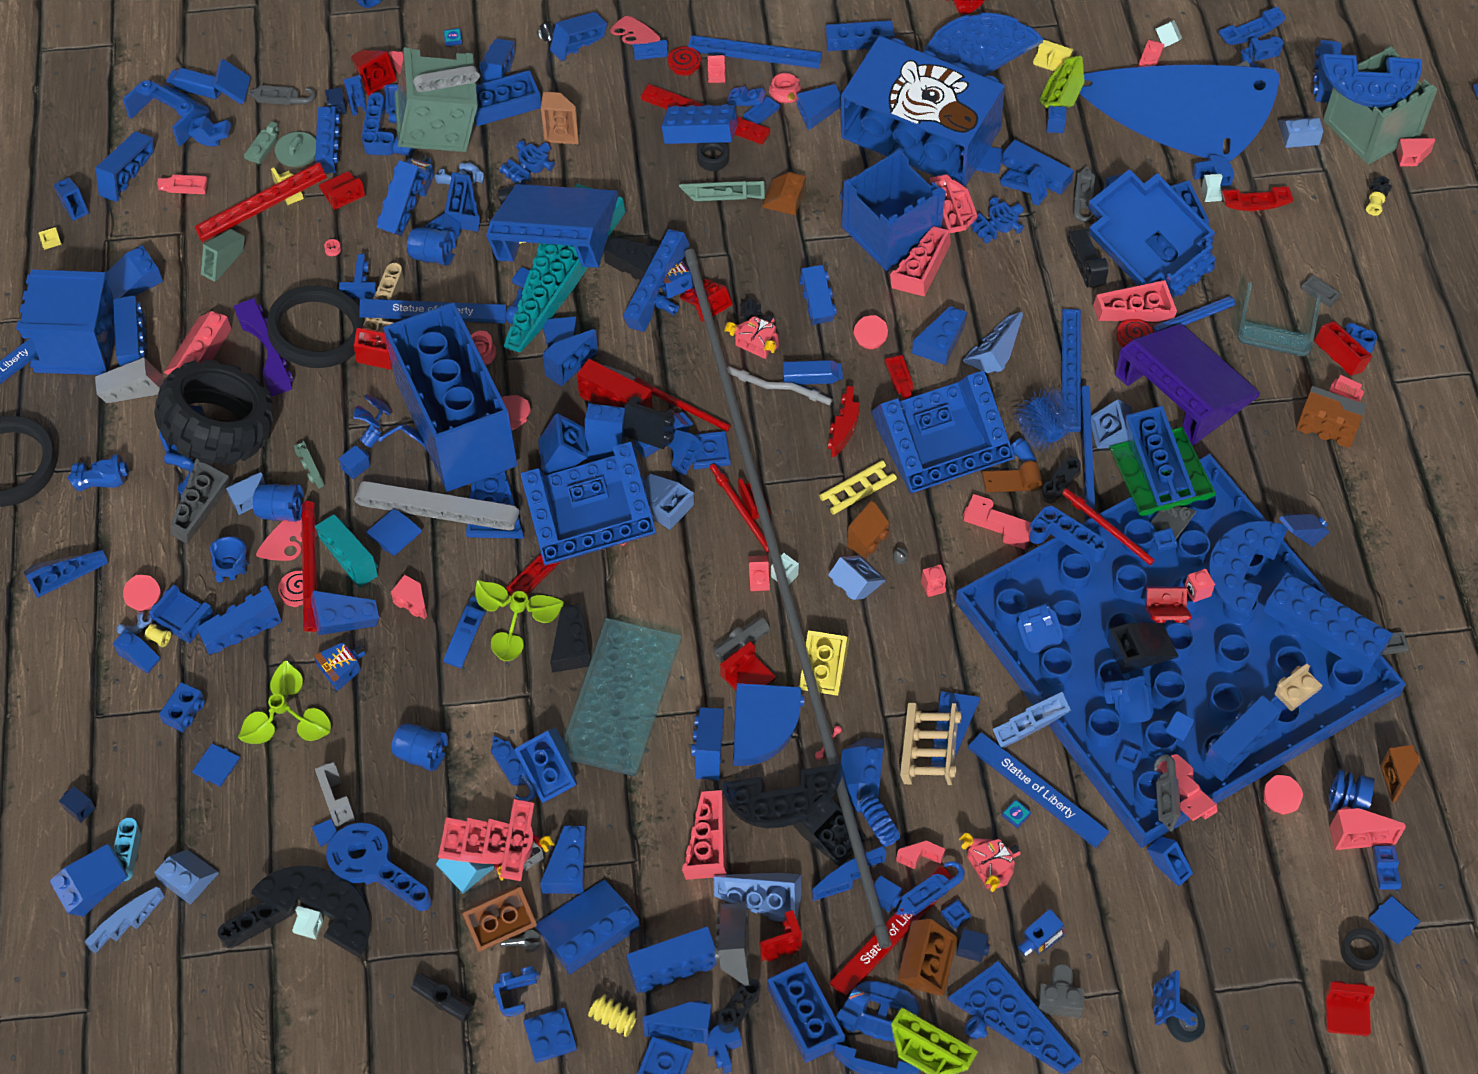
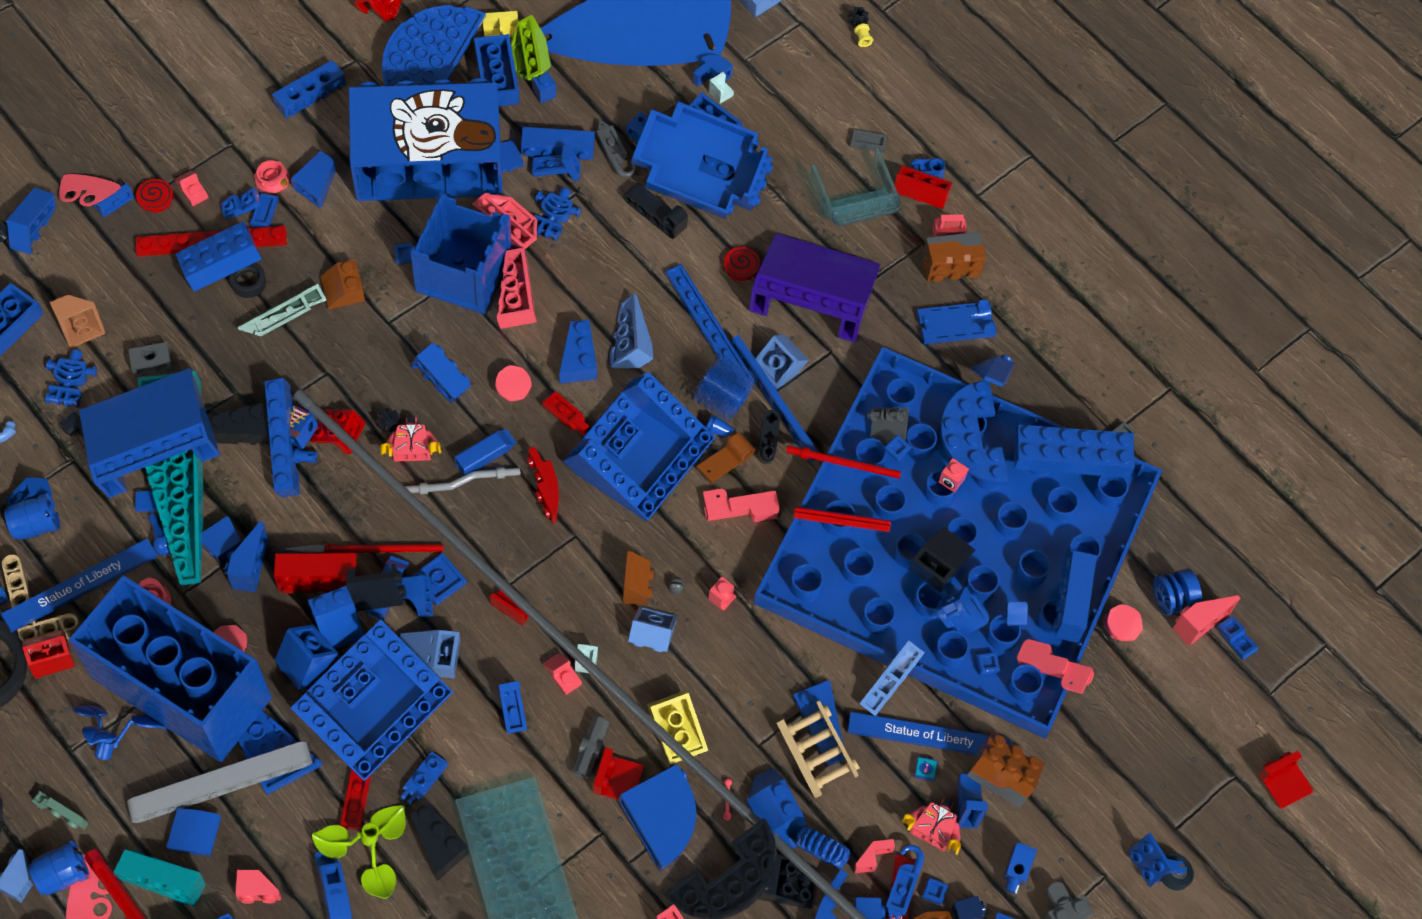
camera: 40 degrees left, 5 degrees up
blue brick [338,445,370,480] -> none
blue wedge [445,172,480,232] -> none
medium blue piece [459,162,484,184] -> none
blue tile [688,35,822,69] -> none
blue wedge [692,707,724,780] -> none
red bar [709,464,769,553] -> none
light yellow bar [819,460,897,515] -> none
blue piece [1017,602,1063,653] -> none
blue beam [1029,506,1108,562] -> none
coral wedge [1093,280,1177,322] -> none
piece [1110,406,1216,516] -> none
red bracket [1145,586,1192,623] -> none
blue slope [1147,836,1193,886] -> none
blue axle [1154,296,1235,332] -> none
dark grey plate [1154,754,1181,831] -> none
red slope [1221,186,1293,211] -> none
tan bracket [1275,664,1322,711] -> none
black tyre [1340,928,1384,971] -> none
blue piece [1369,896,1421,945] -> none
dark orange slope [1380,745,1420,803] -> none
none -> dark grey brick [129,342,173,378]
none -> blue hinge [401,751,448,805]
none -> blue brick [474,34,519,106]
none -> blue bracket [497,681,527,734]
none -> red axle [794,507,891,532]
none -> blue piece [917,299,997,345]
none -> blue arch [957,772,987,829]
none -> dark orange piece [967,731,1045,808]

